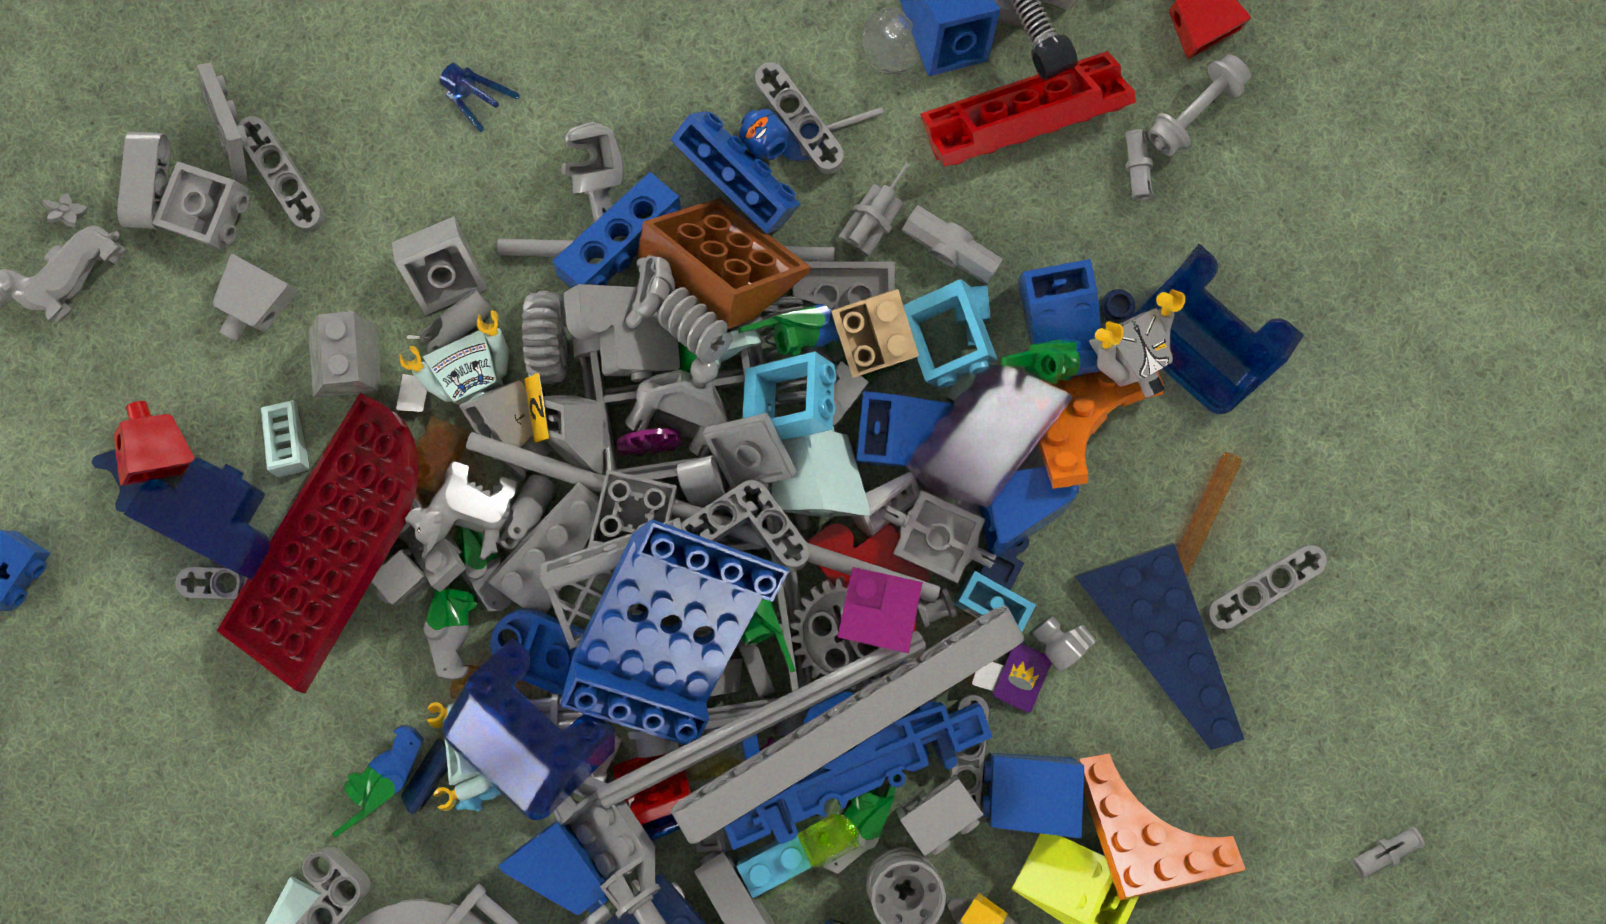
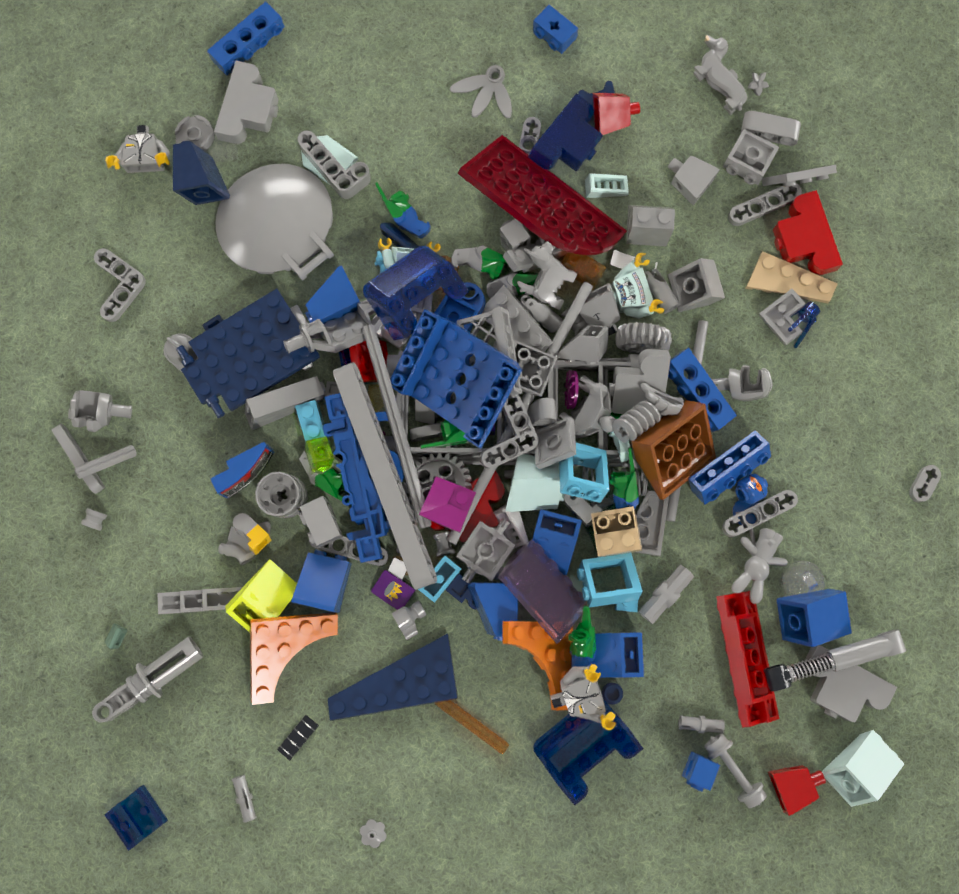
camera: 105 degrees right, 5 degrees down
yellow sticker [524,373,549,443] -> none
light grey piece [838,162,909,257] -> none
light grey beam [1205,545,1327,629] -> none
none -> black sticker [277,715,319,761]
none -> light grey plant [360,819,387,848]
none -> light grey plant [450,65,512,119]
none -> blue brick [682,751,720,792]
none -> light grey animal [731,528,788,604]
none -> tan wing [745,251,838,303]
none -> light grey plate [759,289,806,346]
none -> red brick [773,190,843,275]

